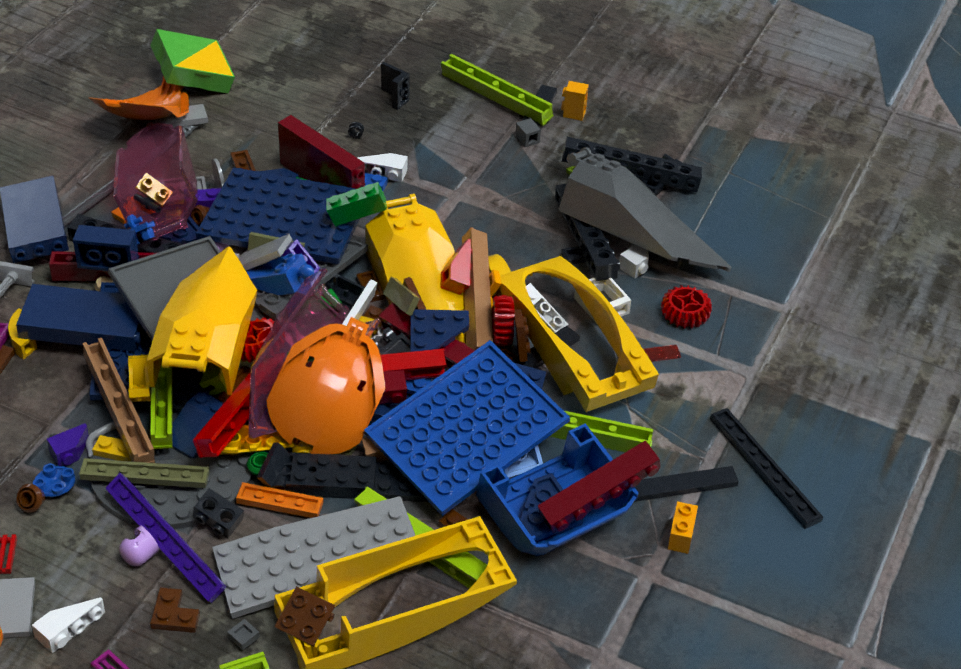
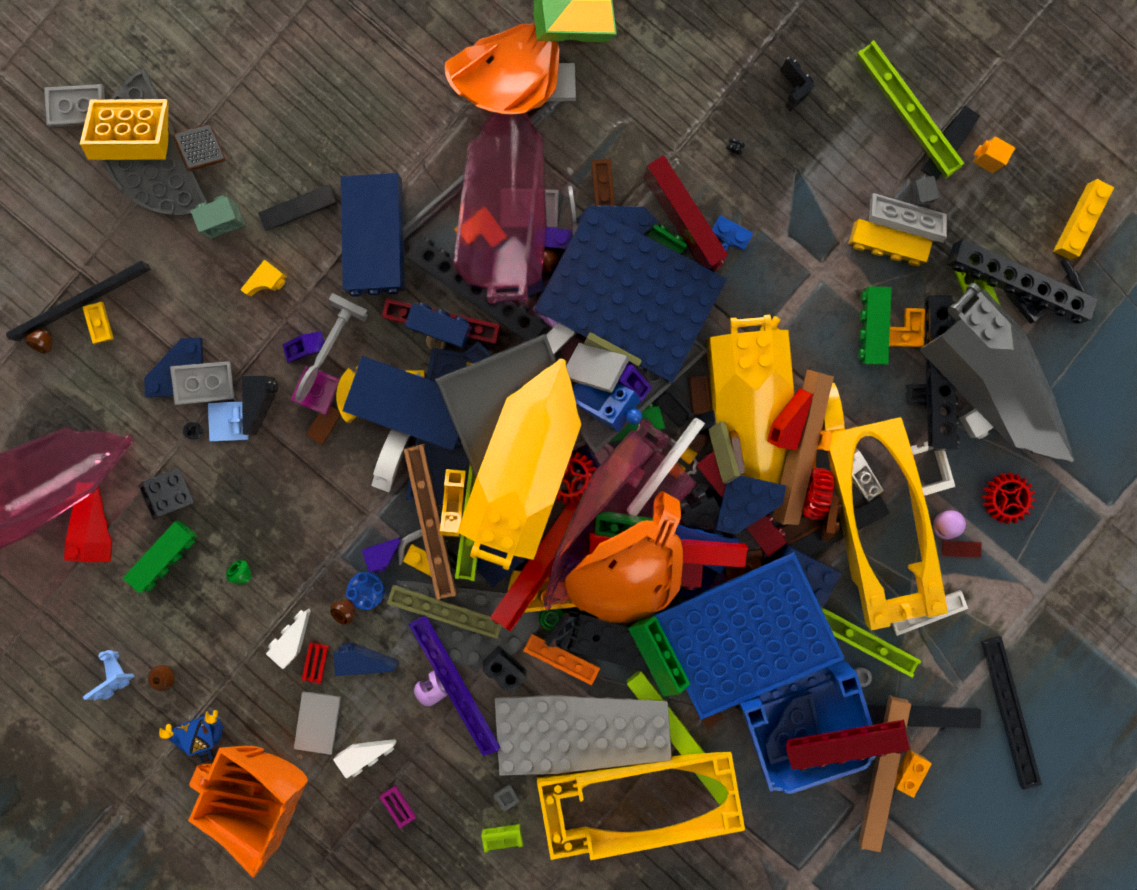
camera: 15 degrees right, 45 degrees up
blue hips [124,214,156,245] -> none
black bar [133,193,162,213] -> none
yellow hips [135,173,173,207] -> none
reddish brown plate [150,587,200,633] -> none
reddish brown hinge [274,586,335,646] -> none
green brick [326,182,387,226] -> none
white slope [357,153,408,183] -> none
none -> dark blue slope [333,642,399,676]
none -> white arch [371,429,411,492]
none -> green brick [628,616,690,697]
none -> black slope [694,410,716,434]
none -> yellow brick [848,219,933,267]
none -> green brick [858,286,892,366]
none -> medium nougat tile [858,695,911,853]
none -> light grey plate [869,193,947,243]
none -> light orange tile [889,308,925,347]
none -> white tile [891,590,968,636]
none -> lavender helmet [933,510,966,539]
none -> yellow brick [1053,179,1114,260]

